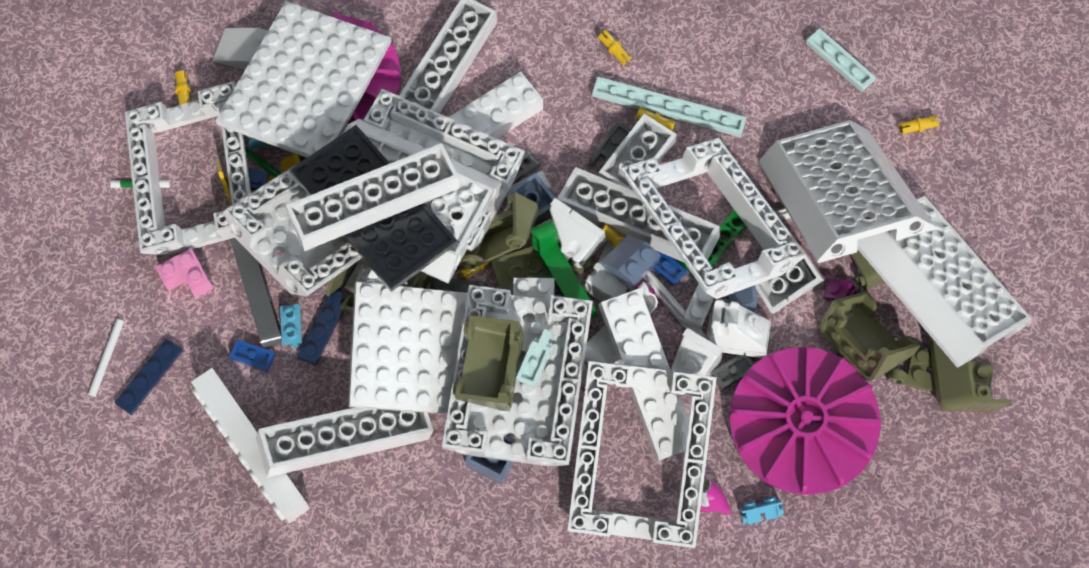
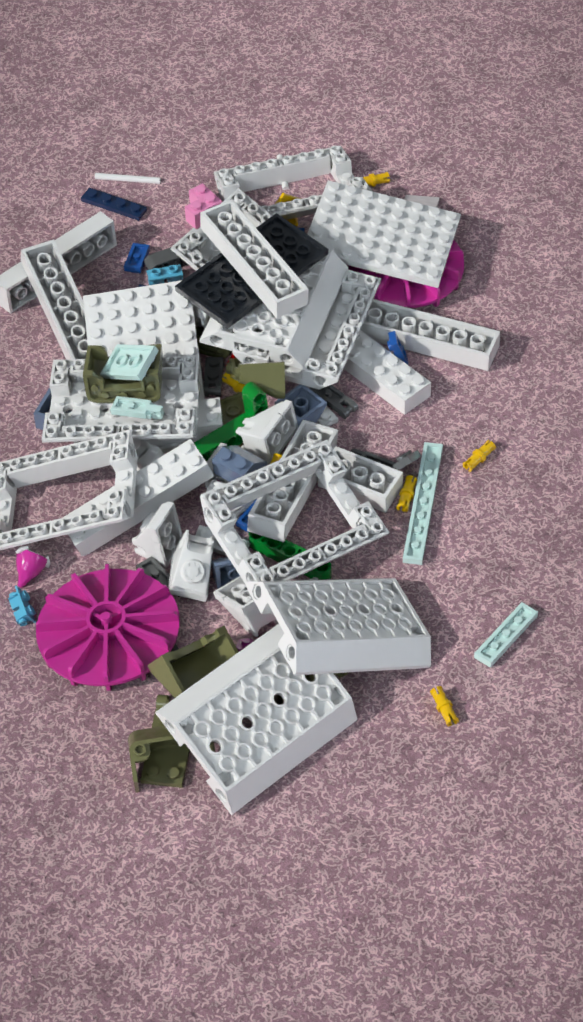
camera: 85 degrees right, 20 degrees down
none -> light aqua plate [100,344,159,381]
none -> blue plate [387,331,409,365]
none -> dark grey plate [392,450,422,470]

